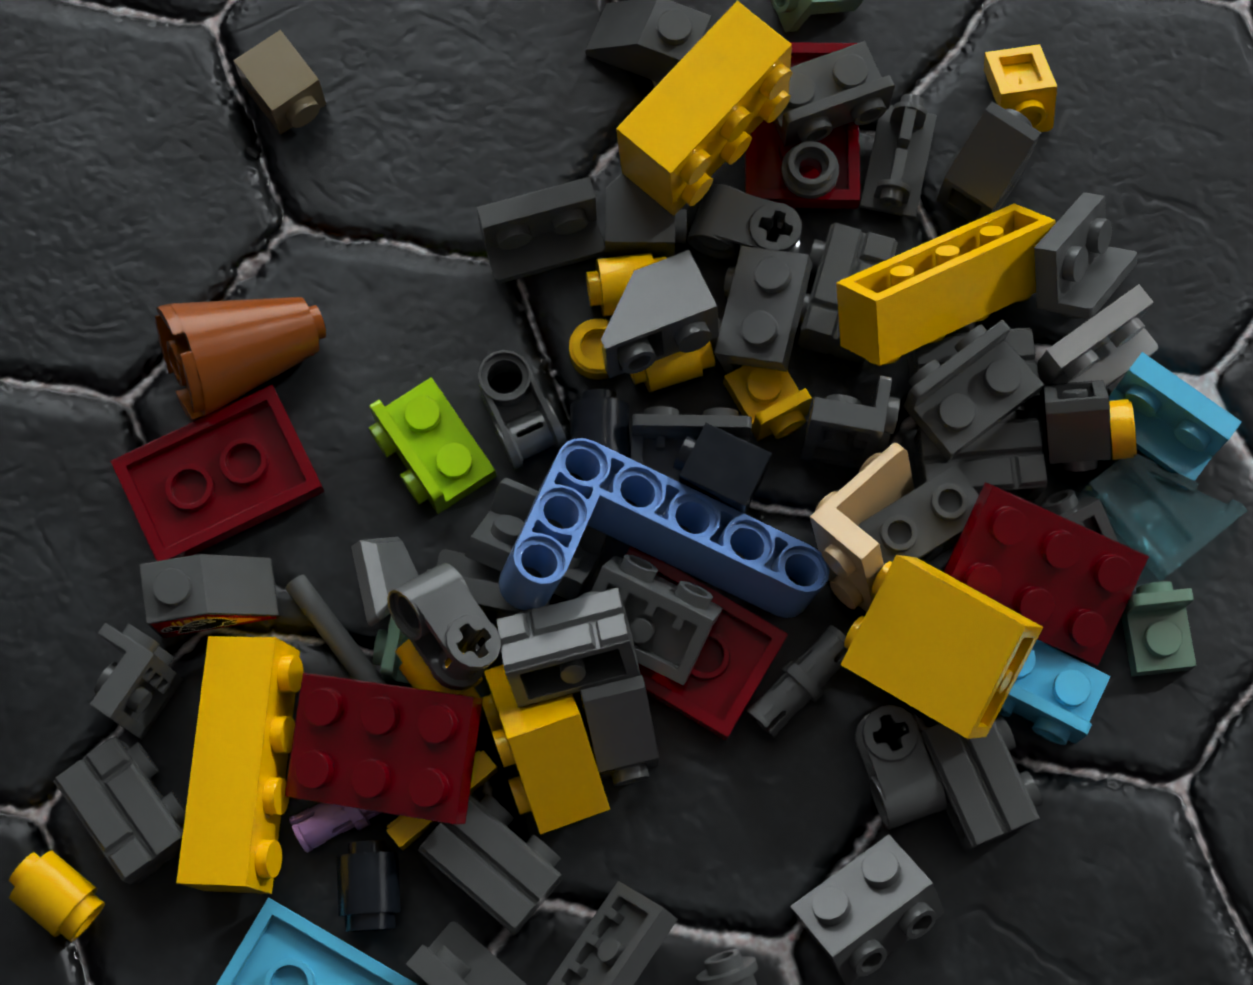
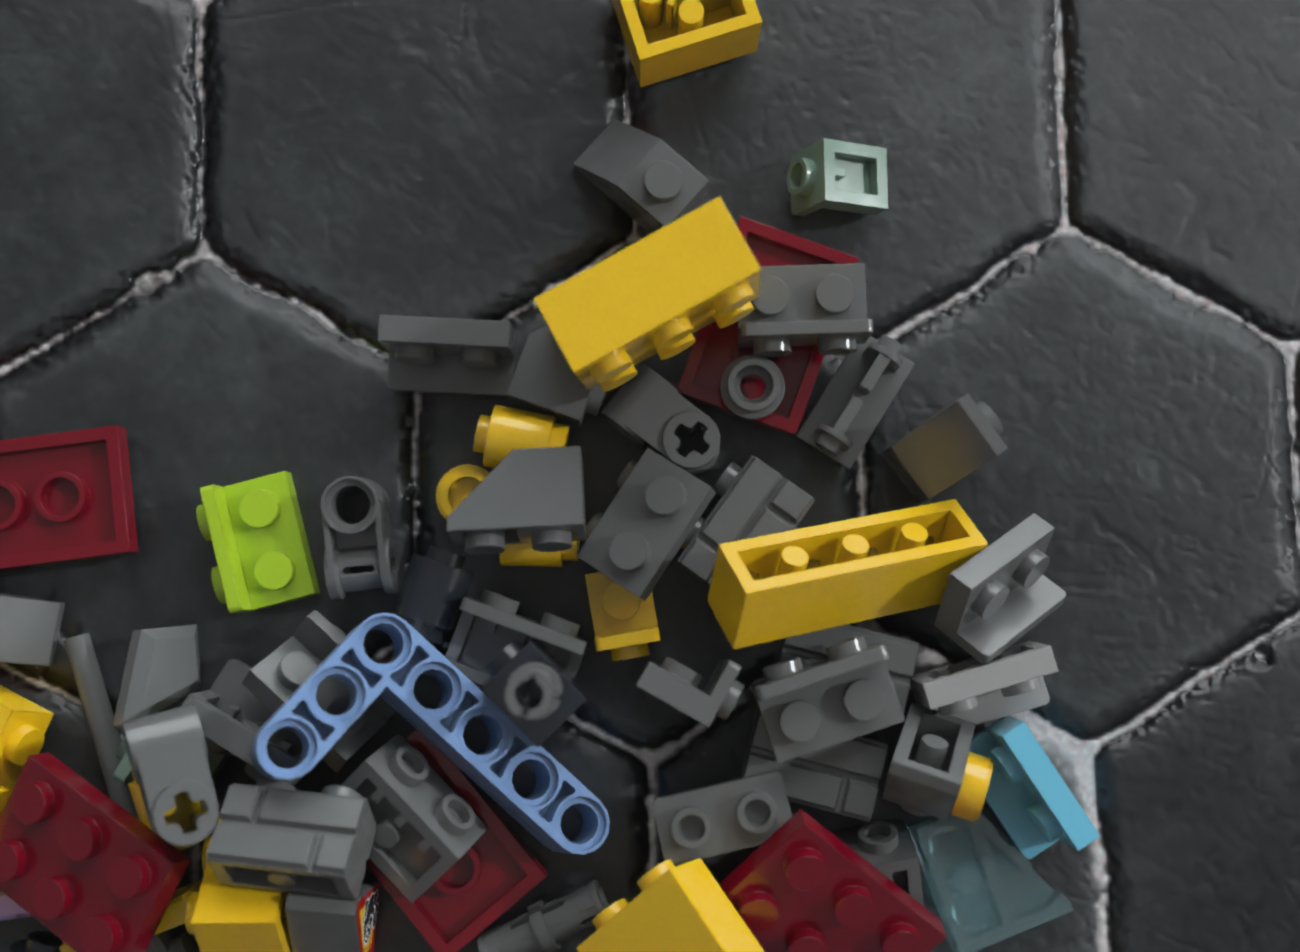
camera: 20 degrees right, 10 degrees up
dark orange cone [155,297,326,421] -> none
dark tan brick [233,30,327,135] -> none
tan bracket [810,443,914,613] -> none
yellow bracket [984,44,1057,132] -> none
none -> dark grey pin [505,662,563,720]

